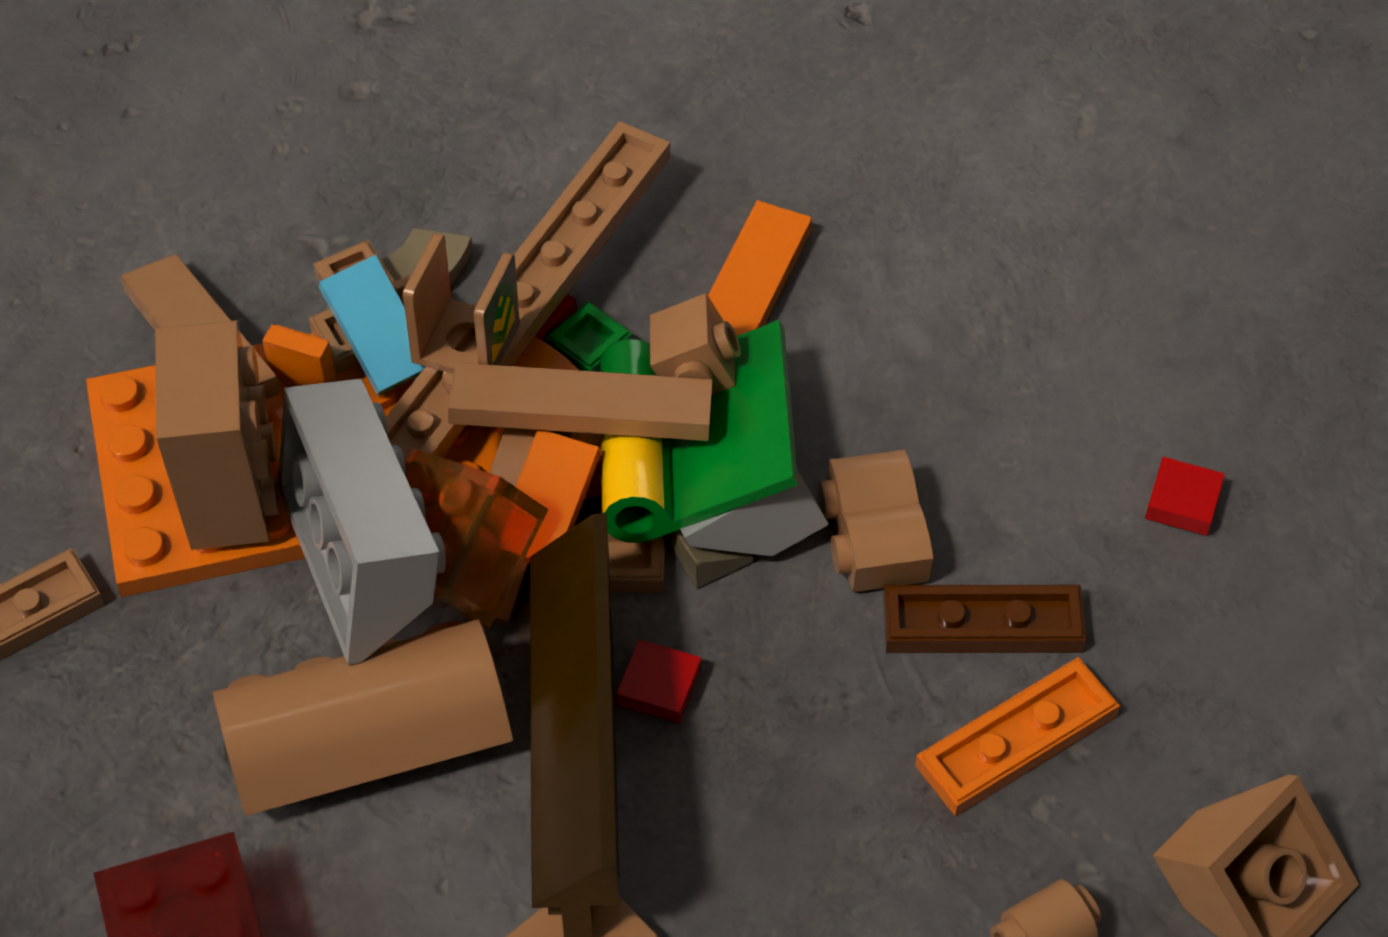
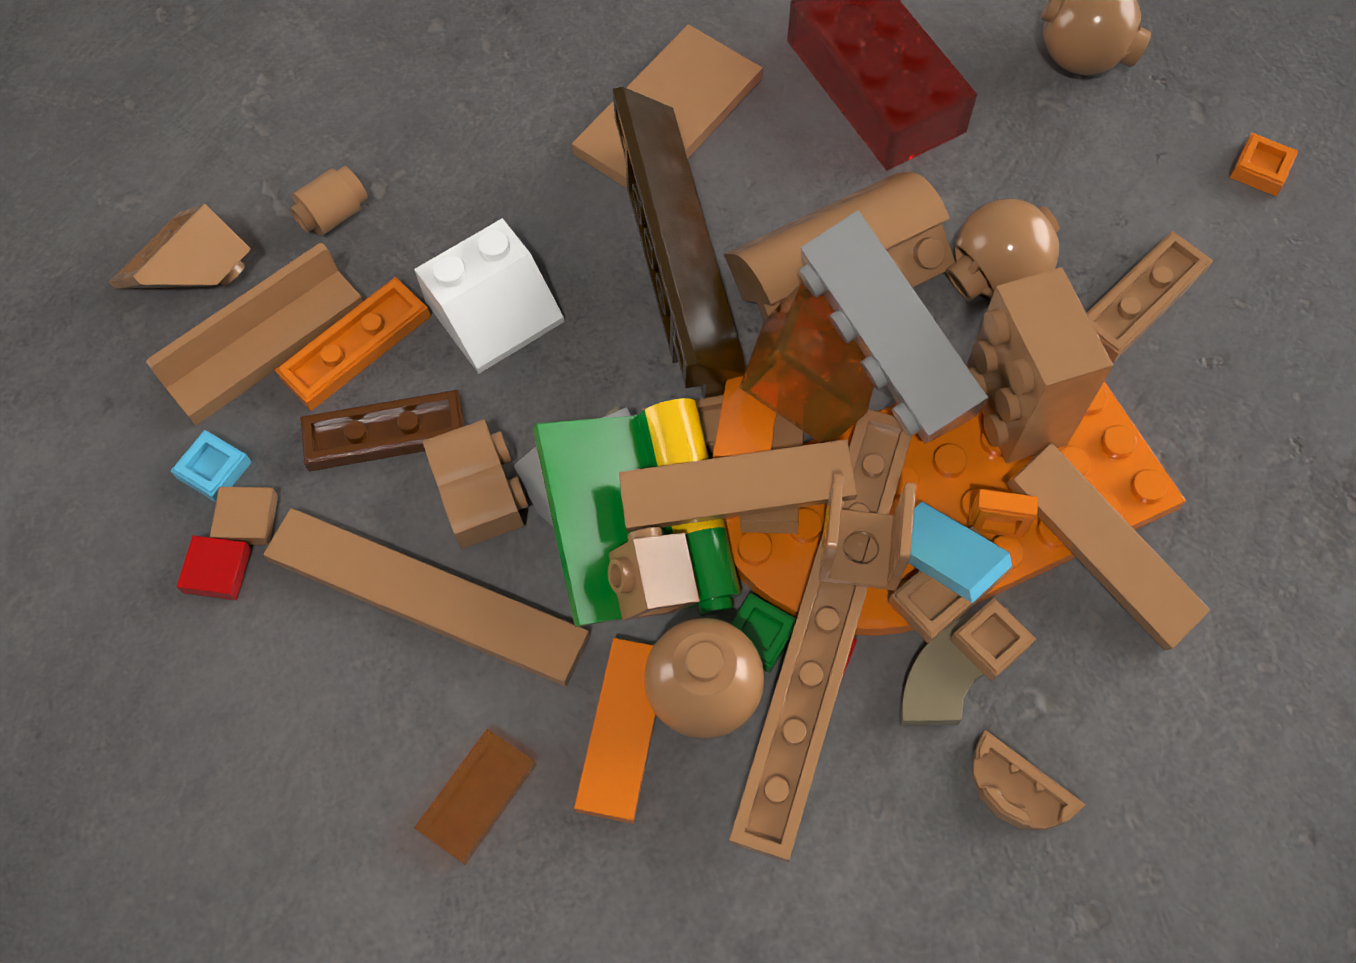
camera: 170 degrees right, 10 degrees up
red tile [616,639,702,724] -> none
none -> medium nougat panel [146,243,363,426]
none -> medium azure tile [171,430,252,502]
none -> medium nougat tile [210,487,278,545]
none -> medium nougat tile [263,508,590,687]
none -> white slope [414,218,565,374]
none -> clear orange tile [414,729,536,865]
none -> medium nougat brick [644,618,764,739]
none -> medium nougat brick [946,198,1060,302]
none -> medium nougat tile [972,730,1086,831]

